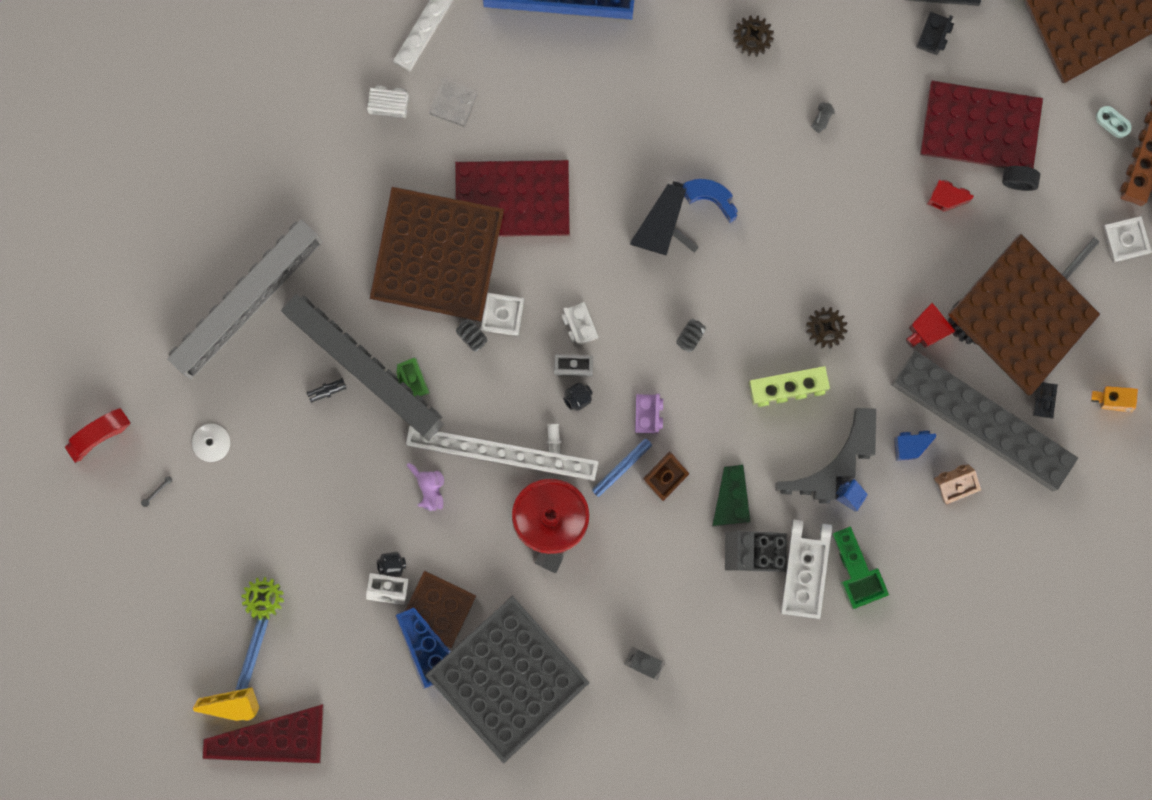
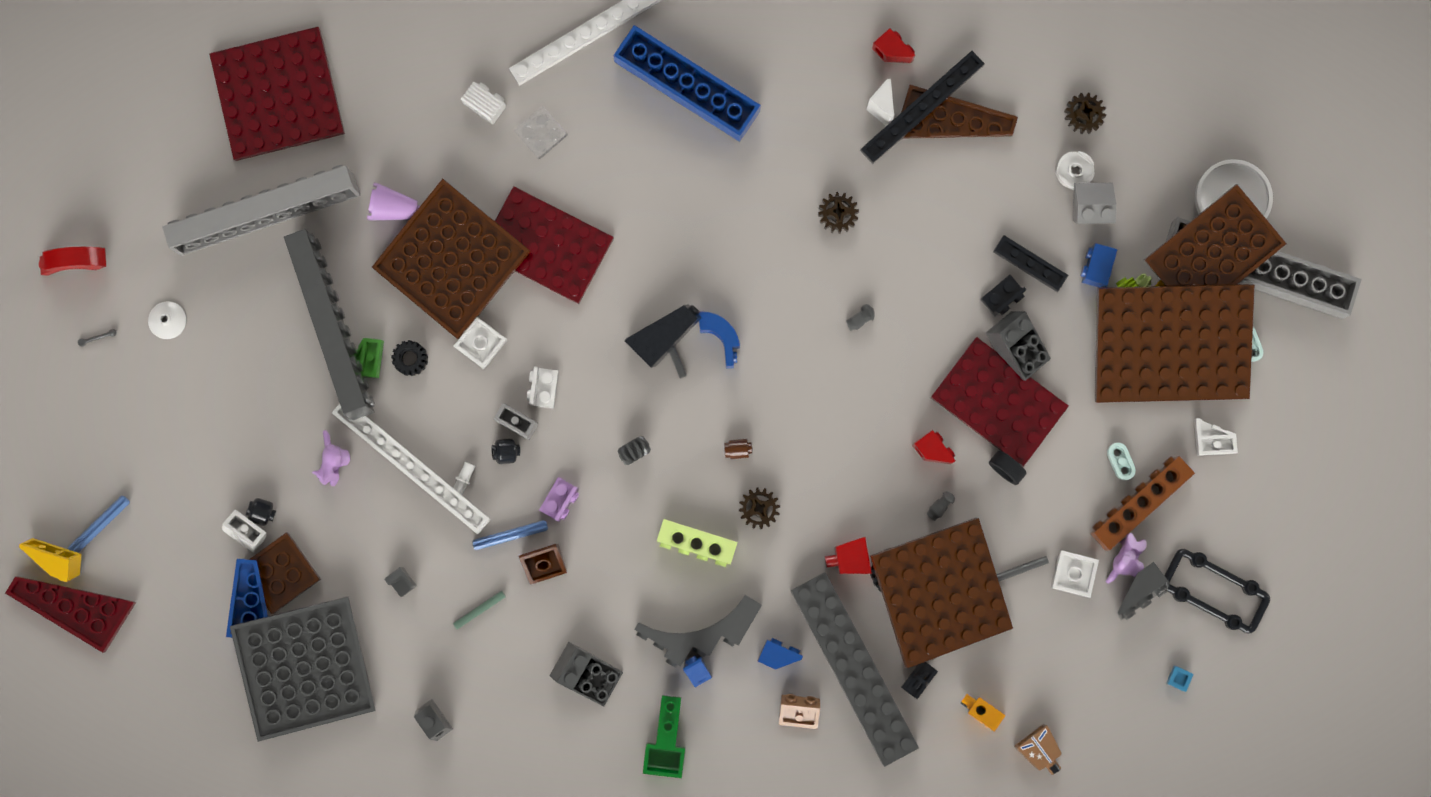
camera: 30 degrees right, 0 degrees up
lime gear [241,577,284,620] -> none
black pin [307,378,347,403] -> none
dark grey gear [456,319,487,352] -> none
red dish [512,479,590,554] -> none
dark green wing [712,465,751,527] -> none
white hinge [781,520,832,619] -> none
none -> dark red plate [209,26,345,161]
none -> lavender cone [367,182,421,221]
none -> black tyre [391,340,428,376]
none -> sand green bar [453,591,506,629]
none -> reddish brown brick [724,439,753,459]
none -> dark grey arm [927,491,955,521]
none -> dark grey slope [986,311,1051,381]

